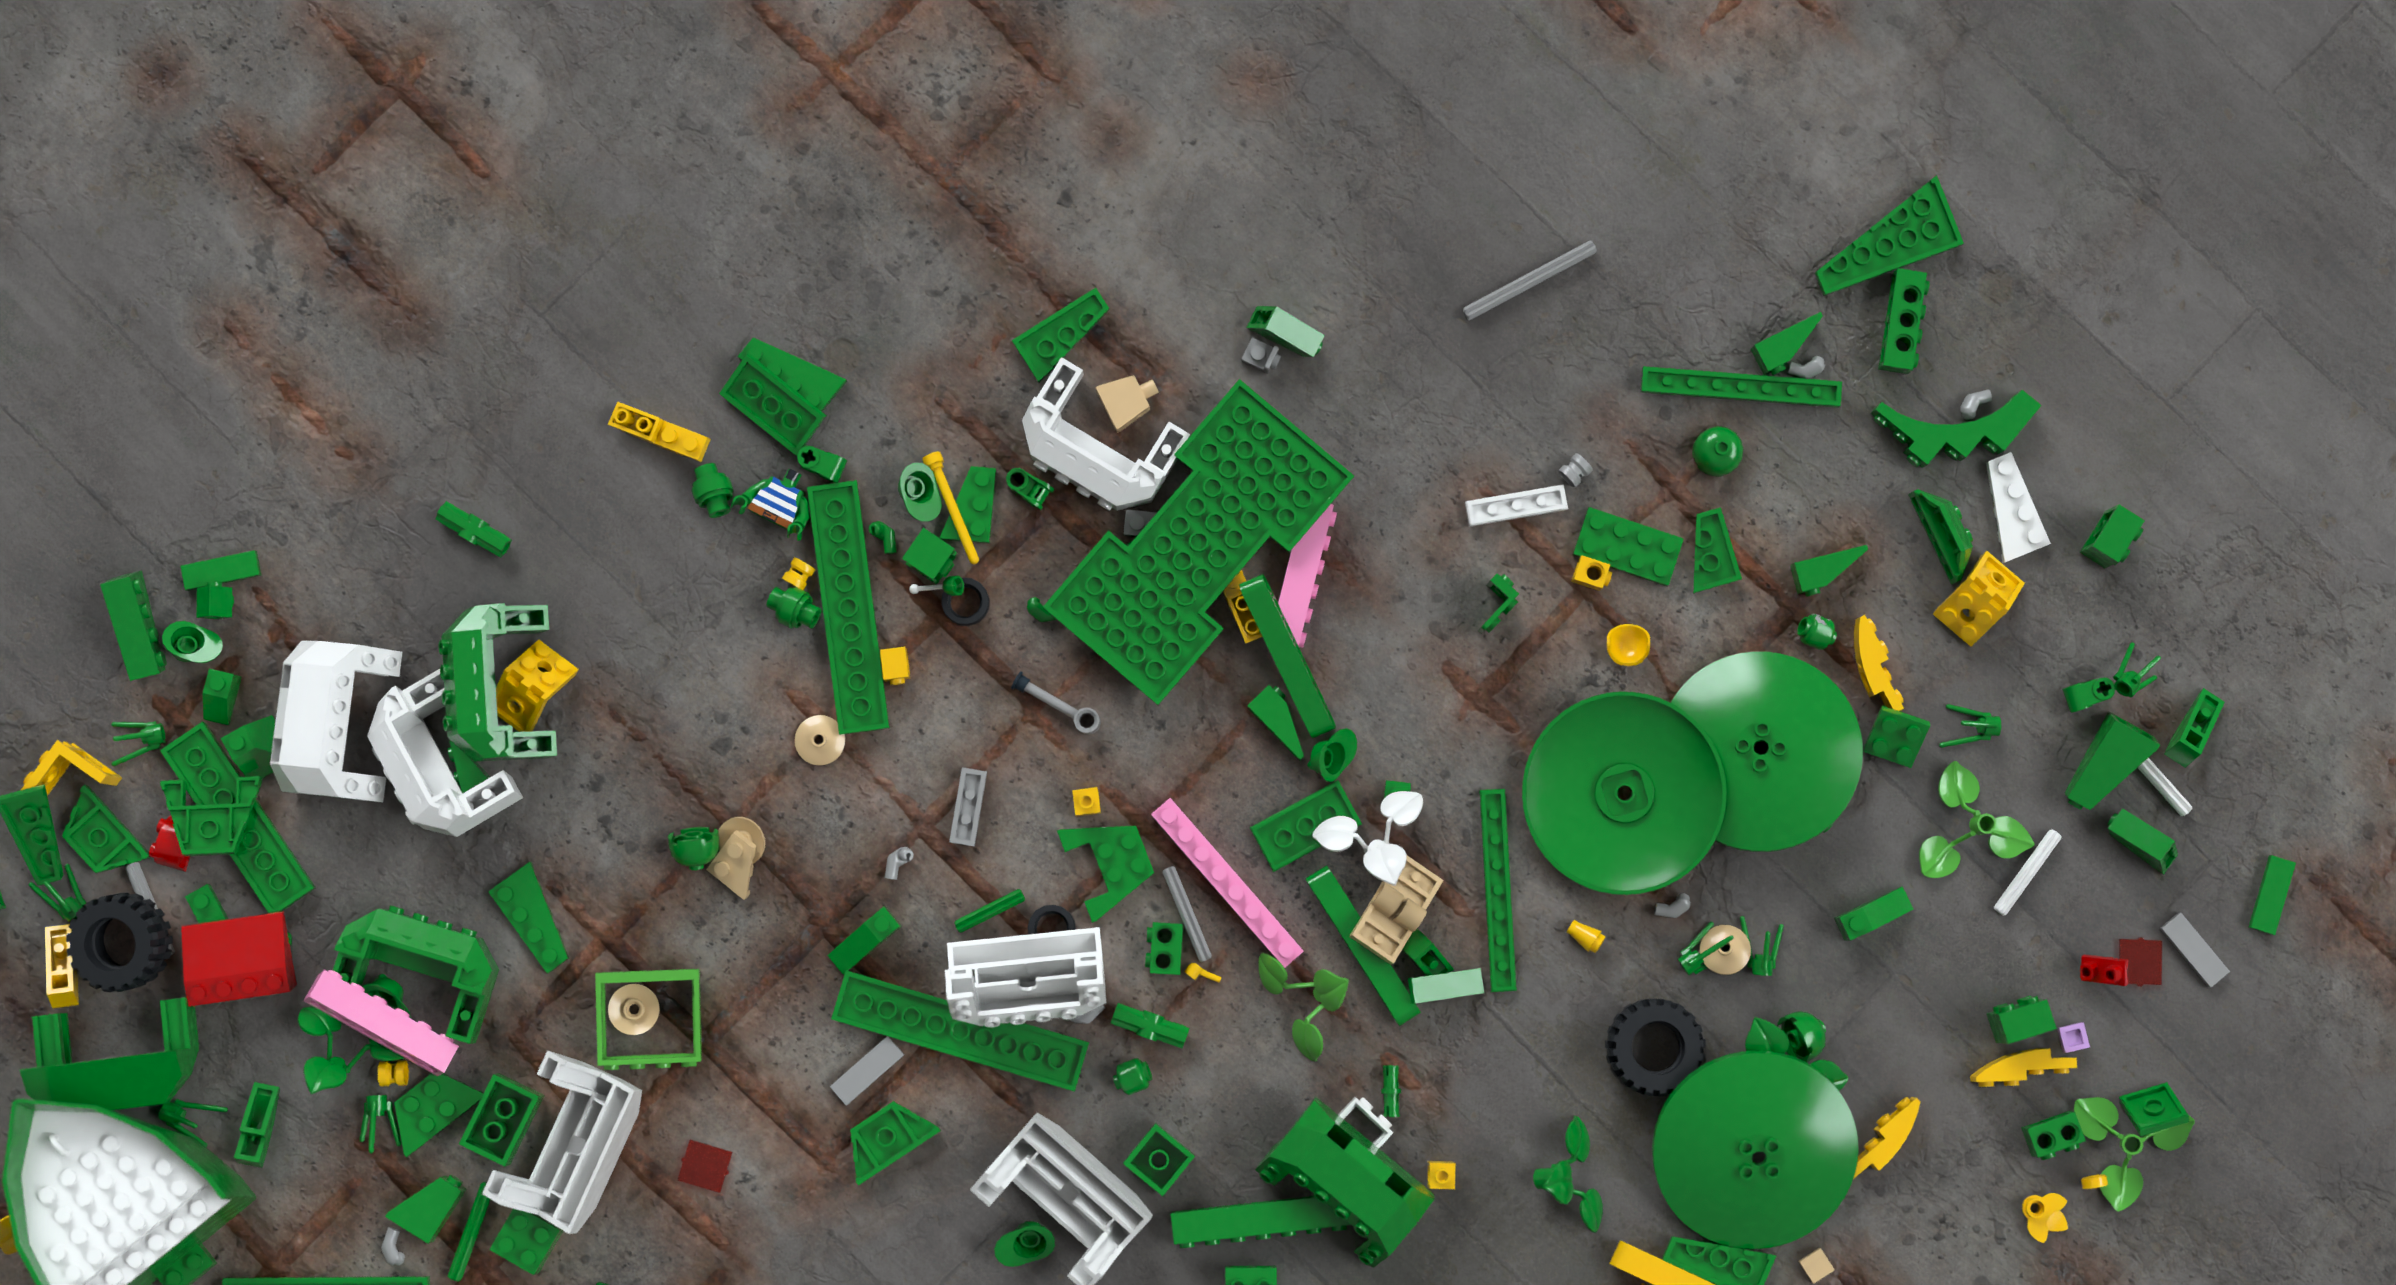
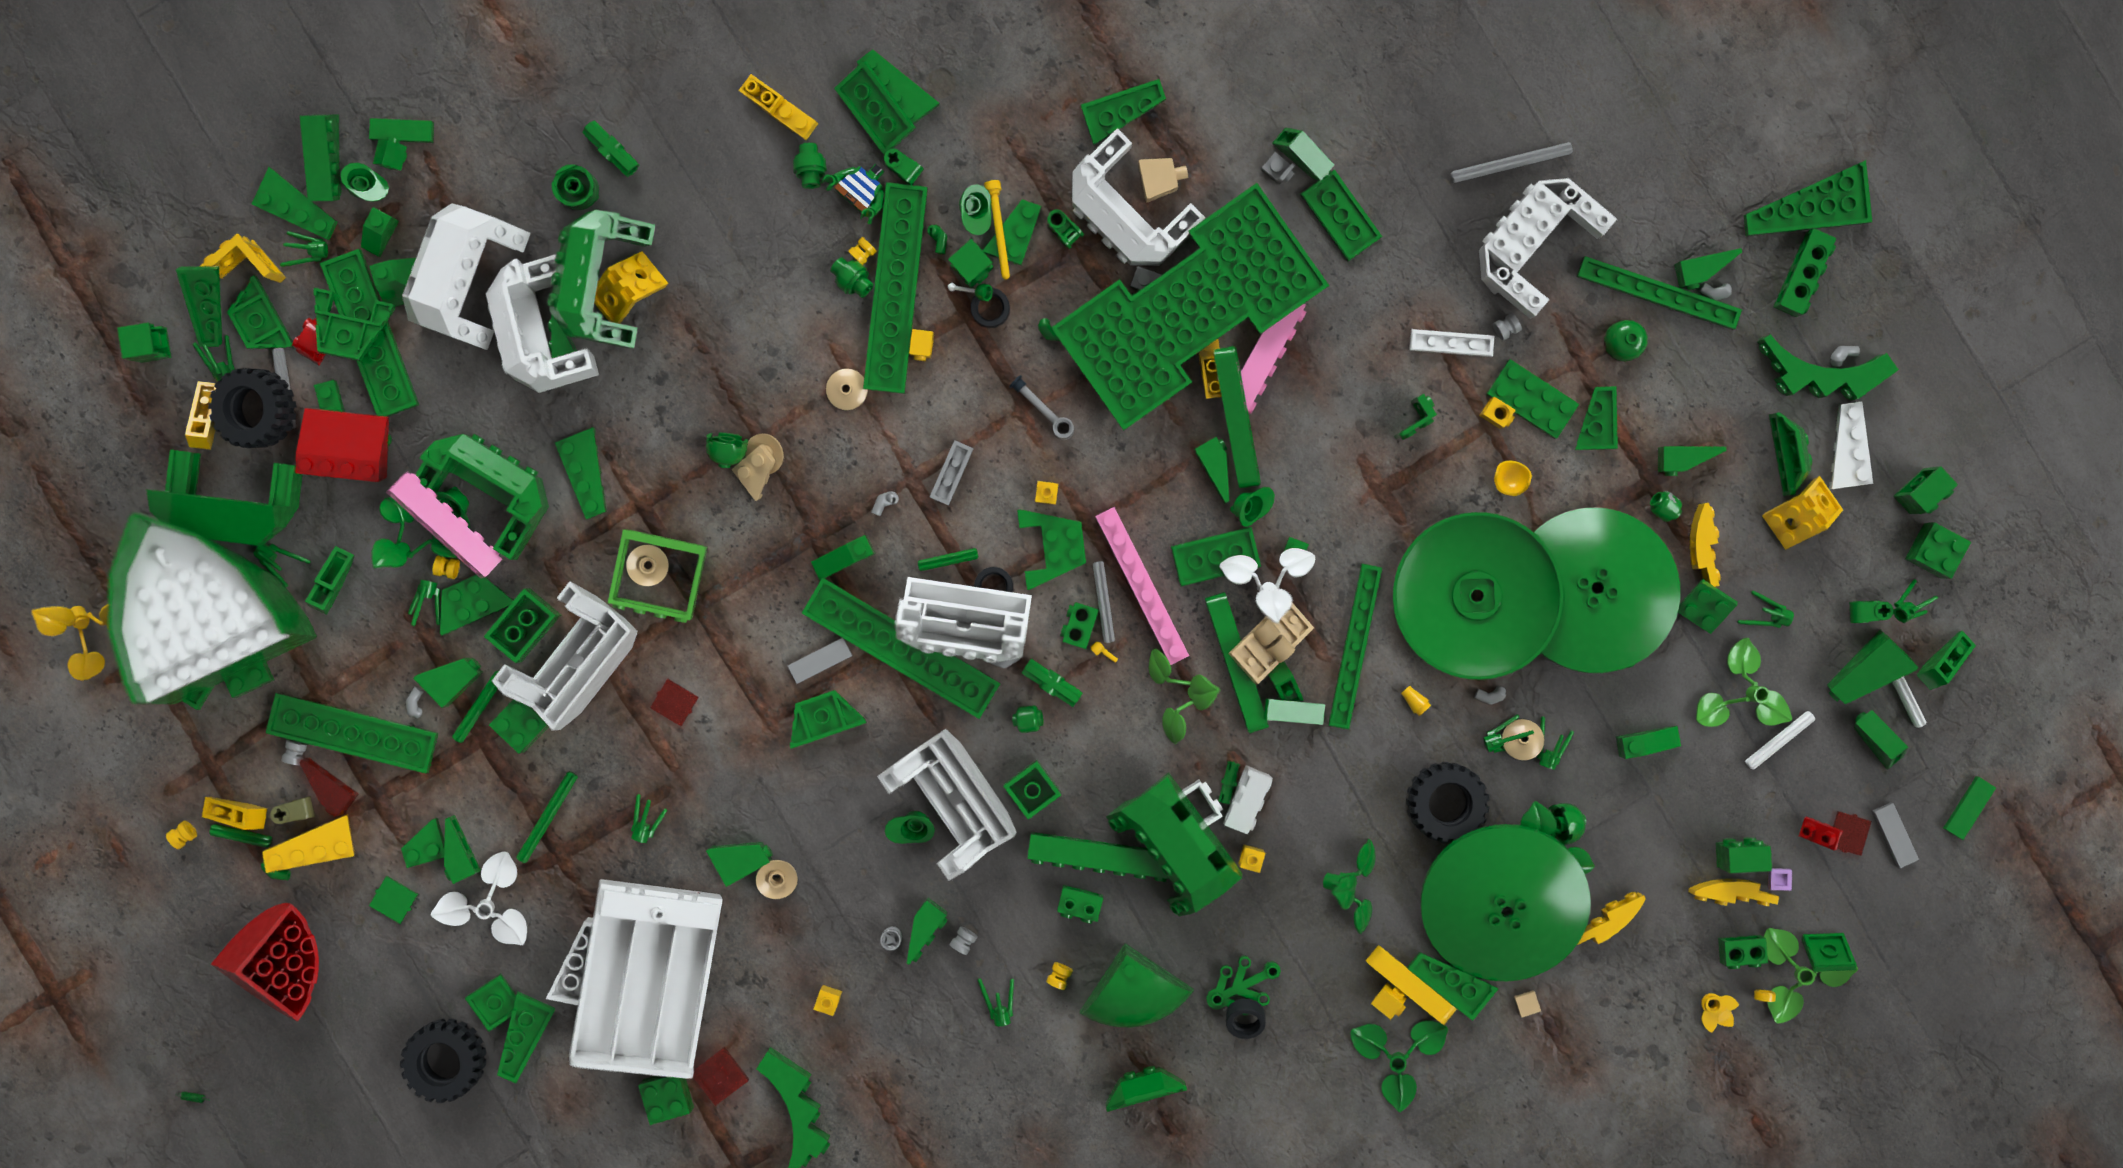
camera: 15 degrees right, 5 degrees up
none -> green wing [252,167,338,240]
none -> green brick [552,164,599,210]
none -> white wedge [1223,765,1273,834]
none -> green tile [1300,169,1383,261]
none -> white wedge [1479,178,1617,319]
none -> green brick [1905,522,1971,579]

